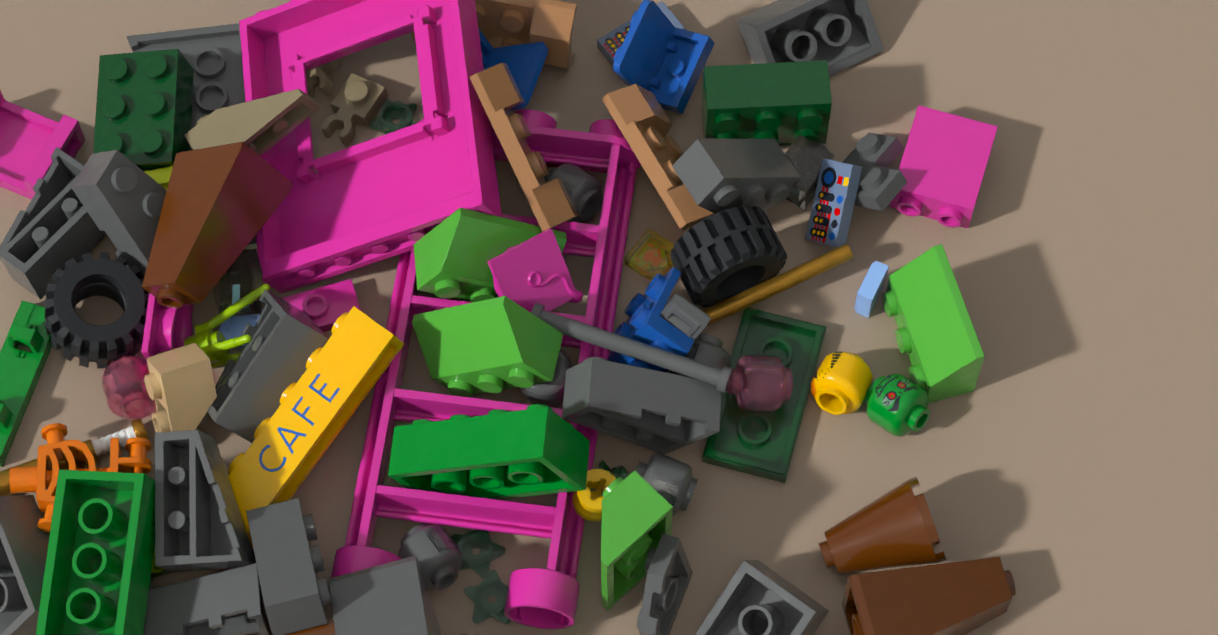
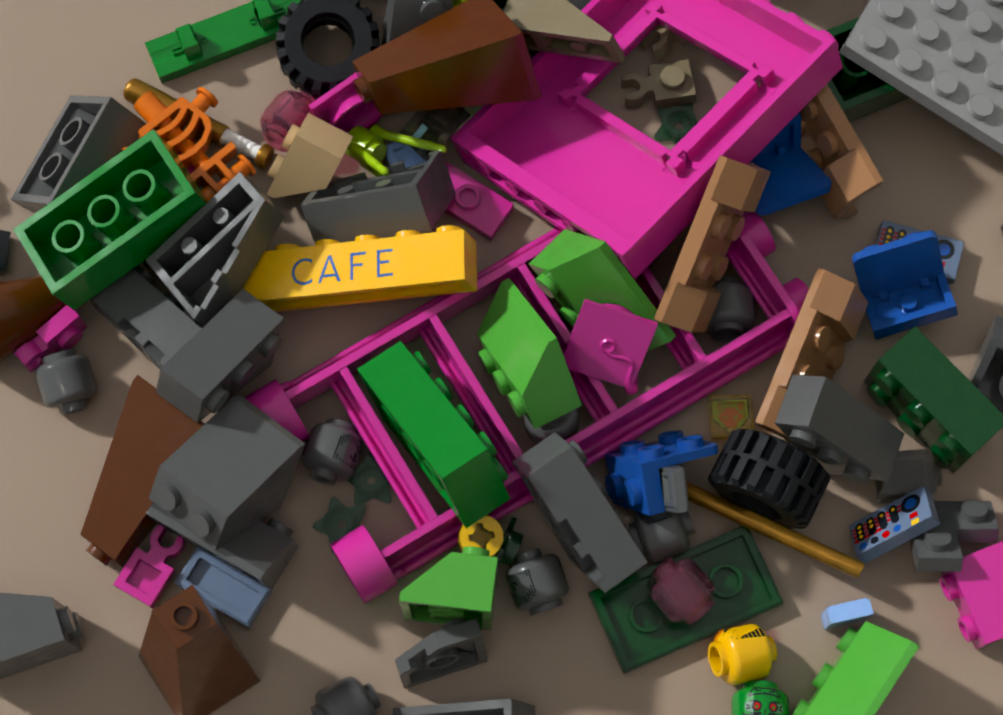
camera: 50 degrees right, 10 degrees up
dark grey bar [531,303,733,393] -> none

